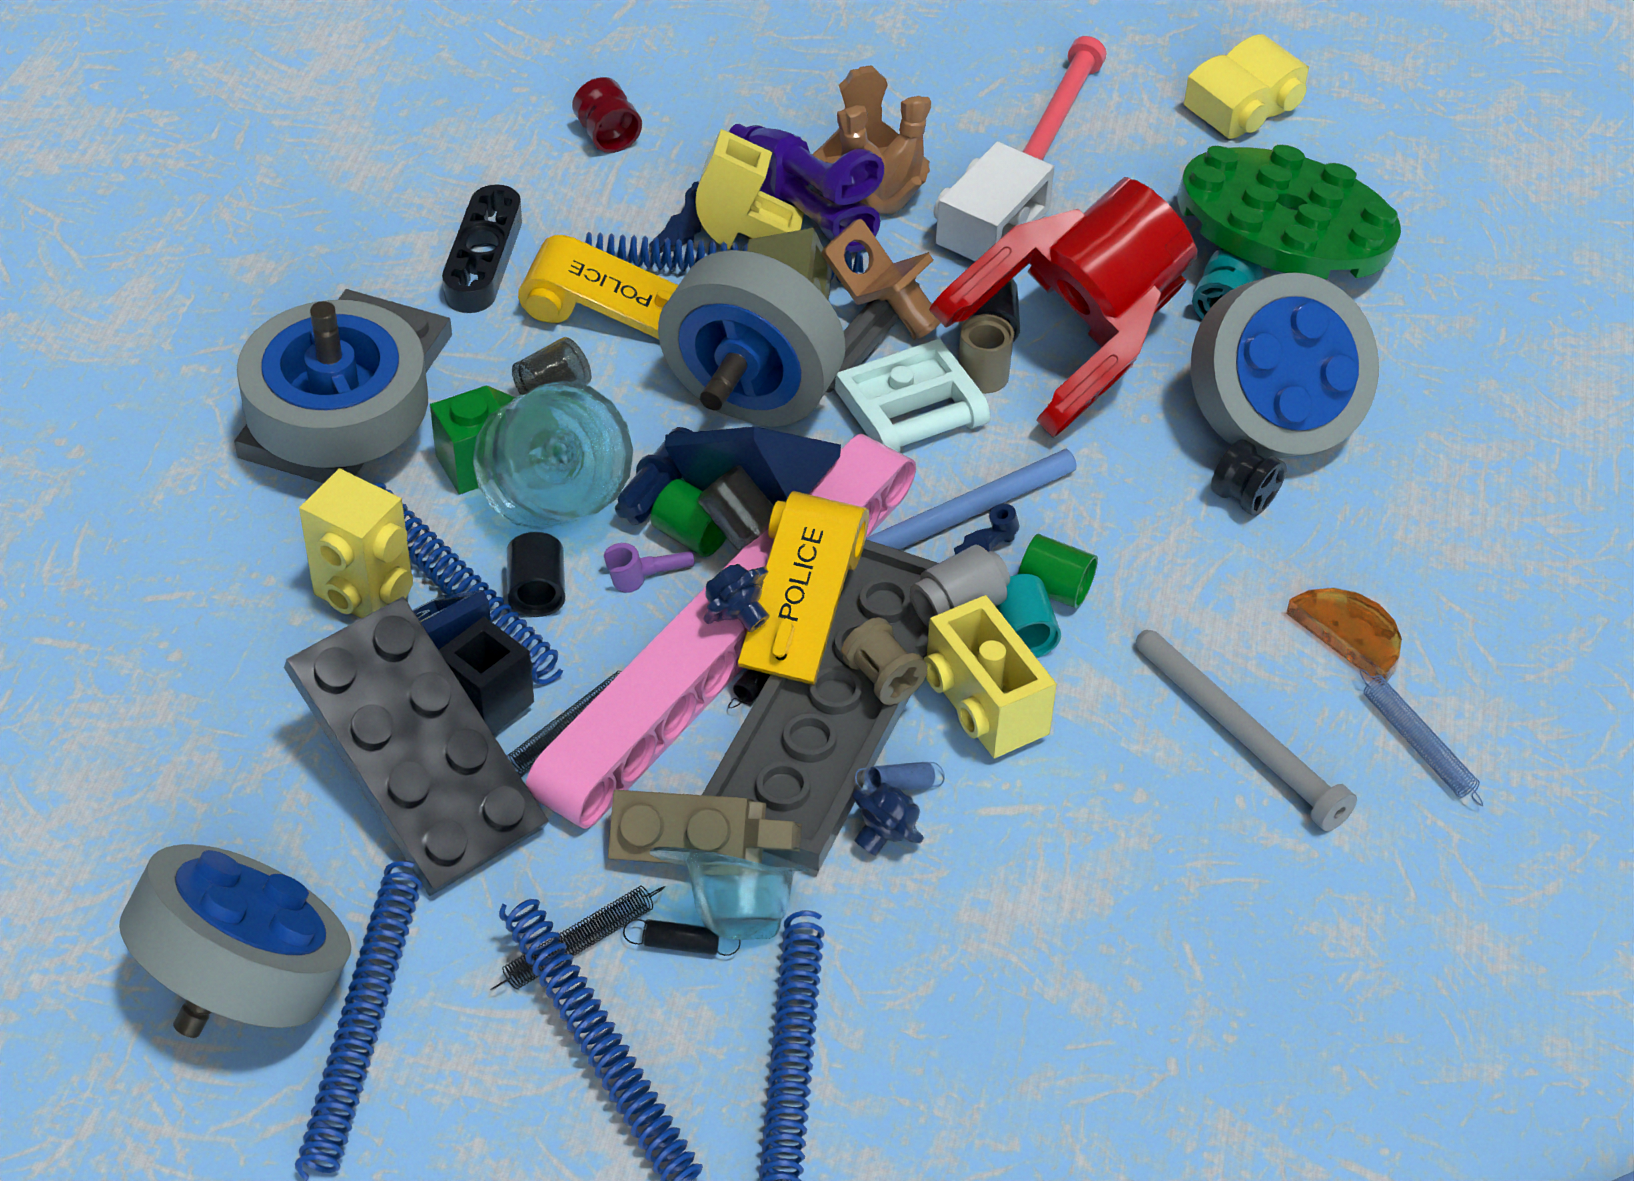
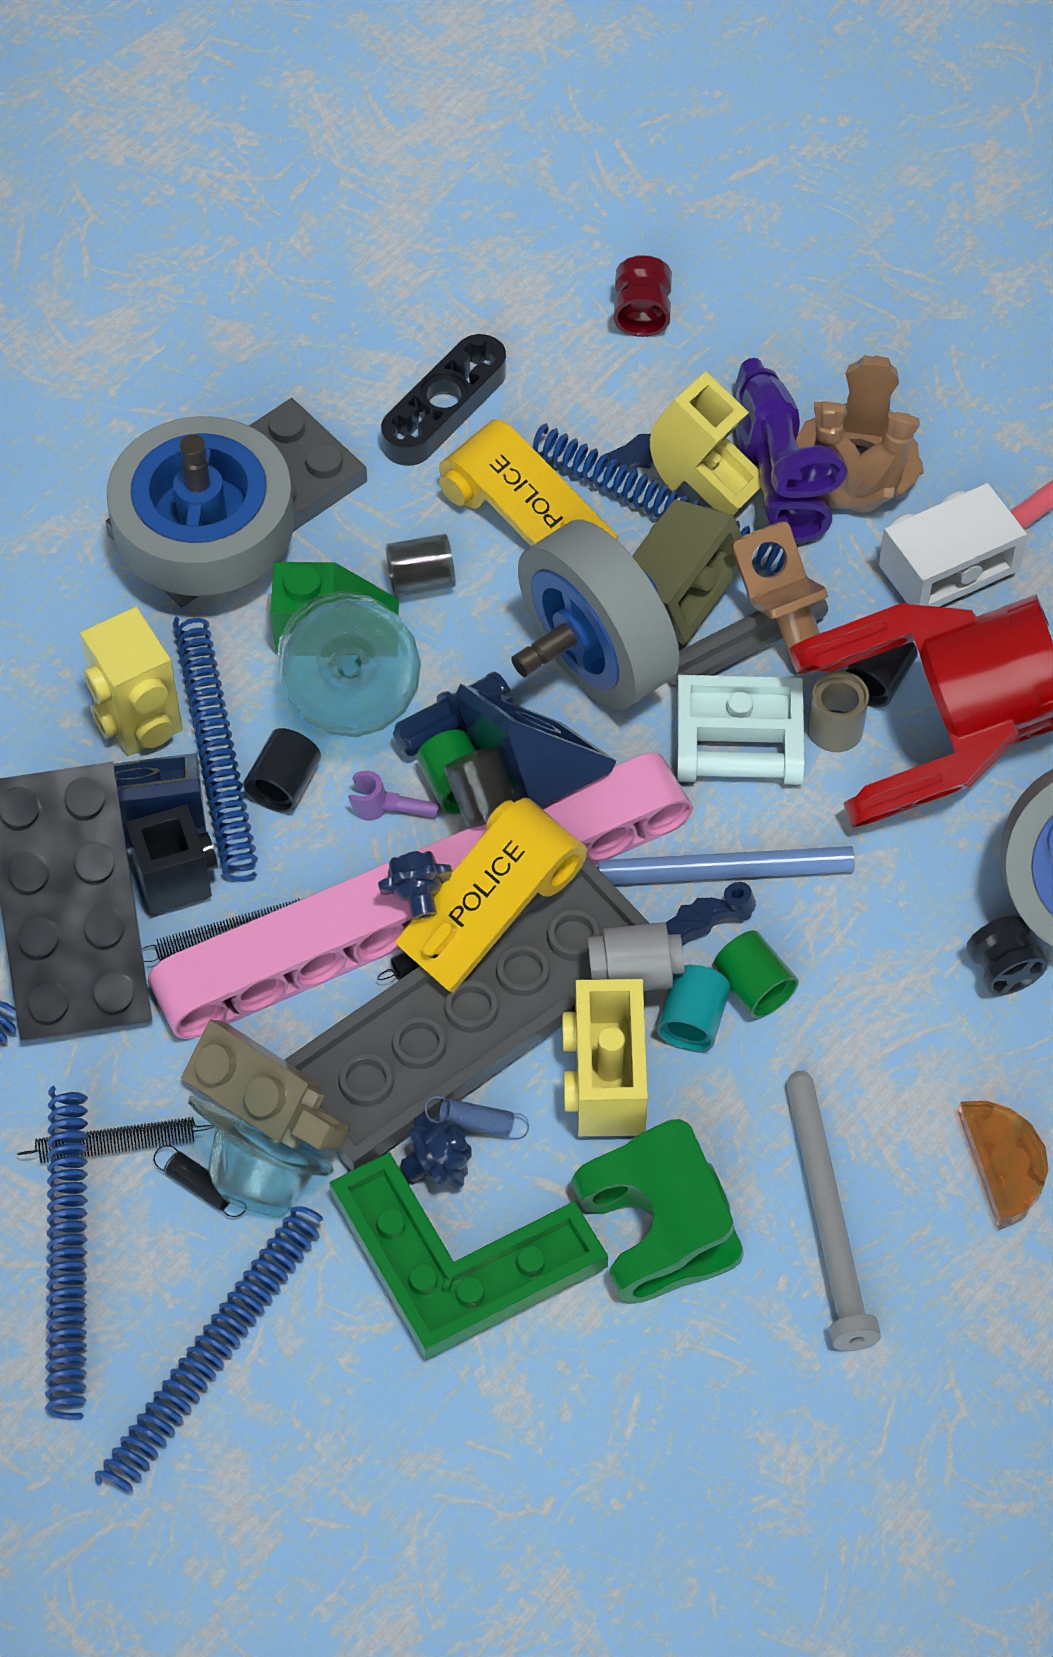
camera: 30 degrees right, 10 degrees up
dark tan bush [841,617,928,705] -> none
medium blue piece [1360,669,1483,806] -> none
none -> green plate [329,1152,608,1360]
none -> green piece [571,1119,744,1303]

